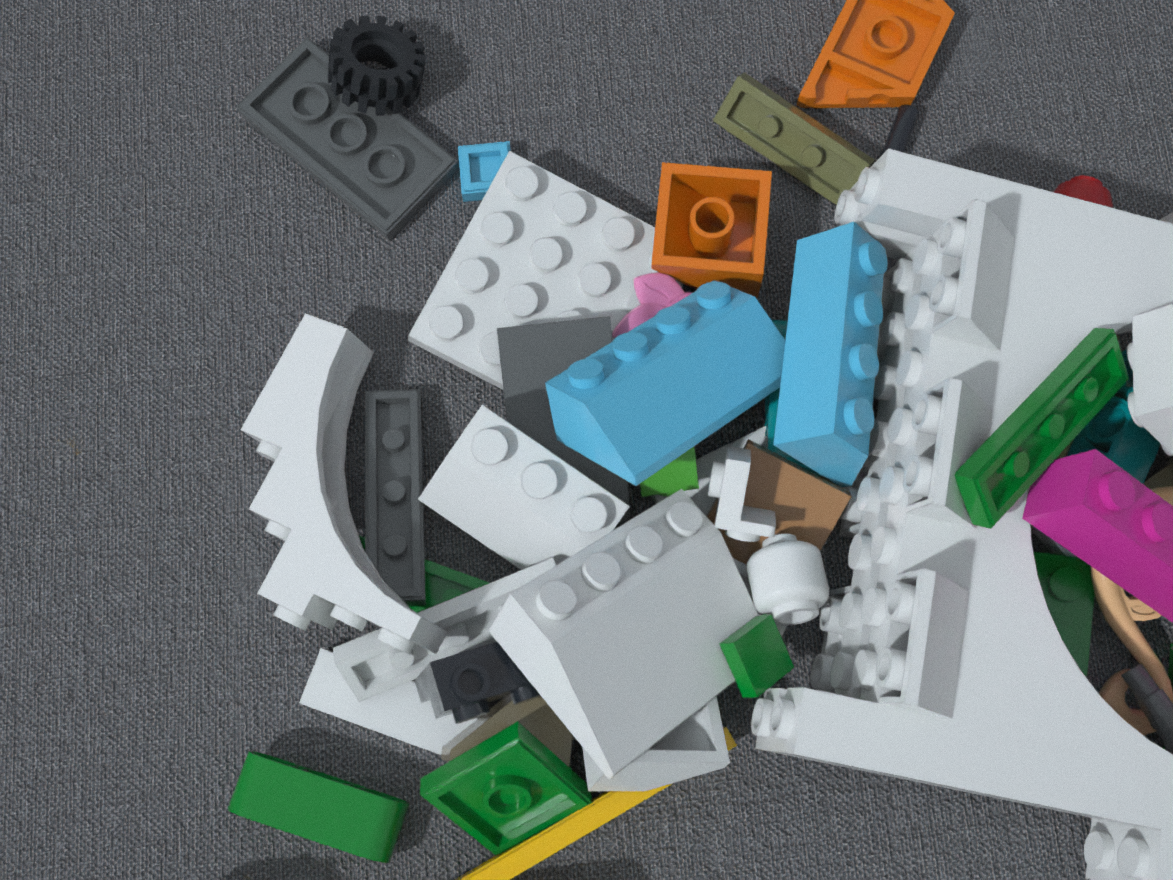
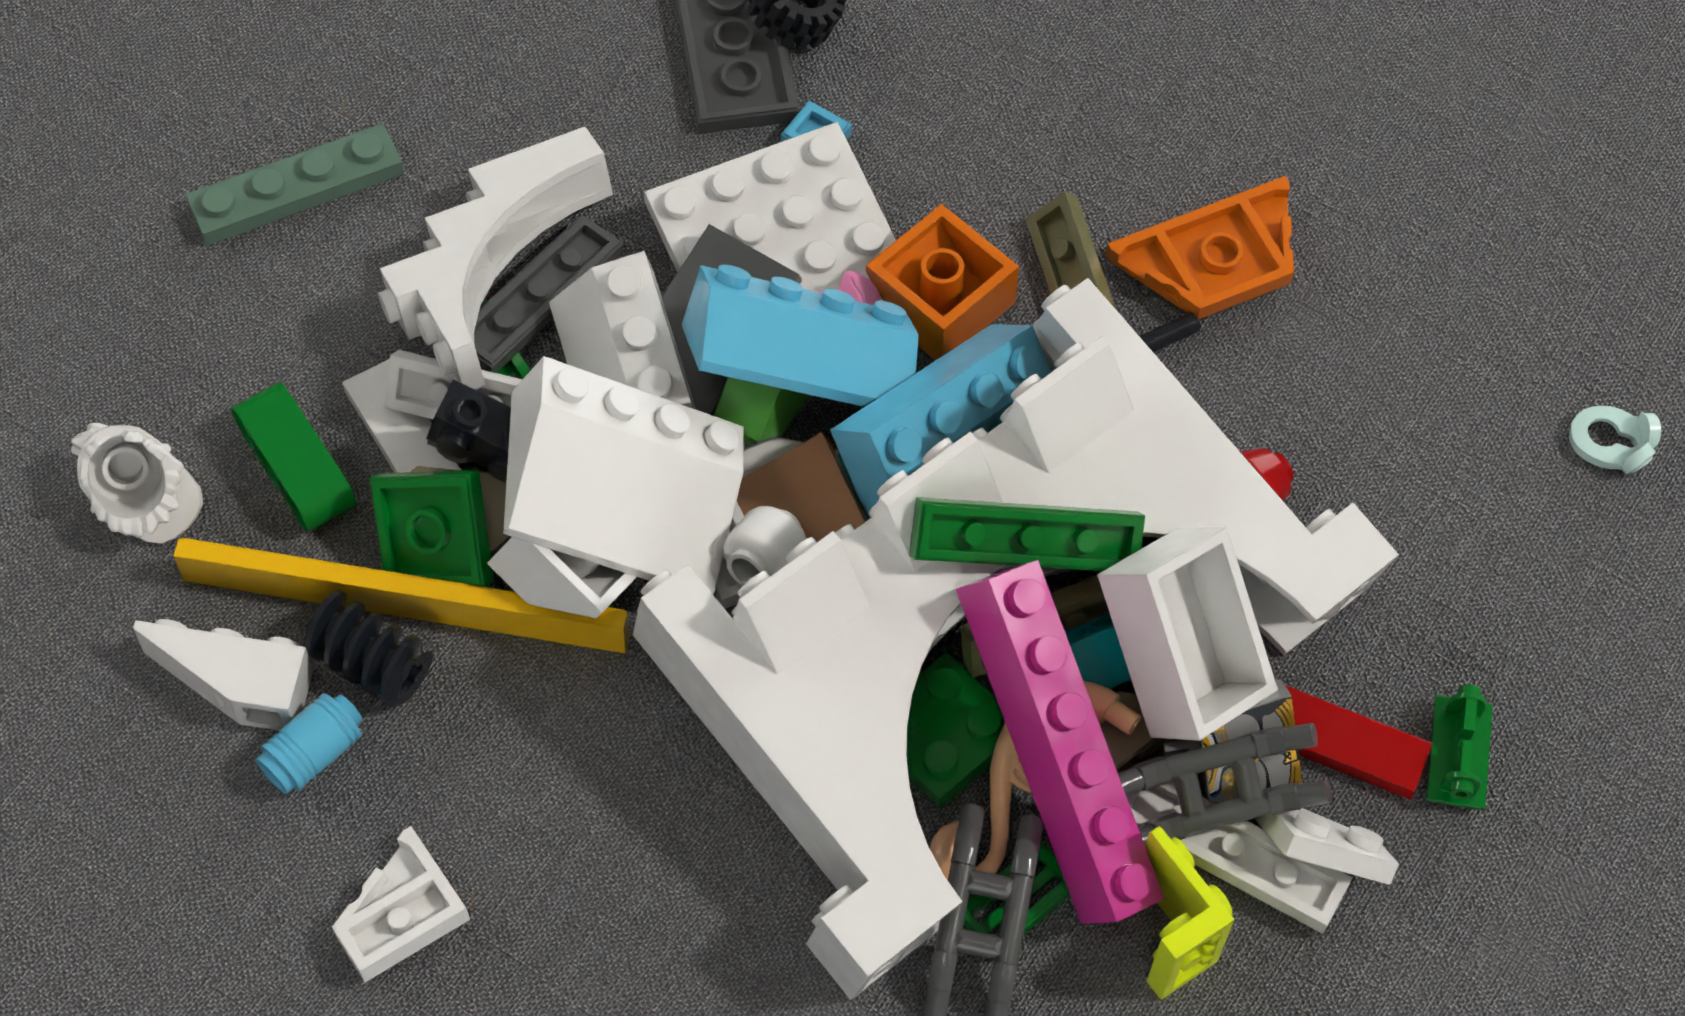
camera: 35 degrees right, 15 degrees down
white bracket [708,446,776,542] -> none
green tile [719,614,794,698] -> none
none -> sand green plate [185,123,404,246]

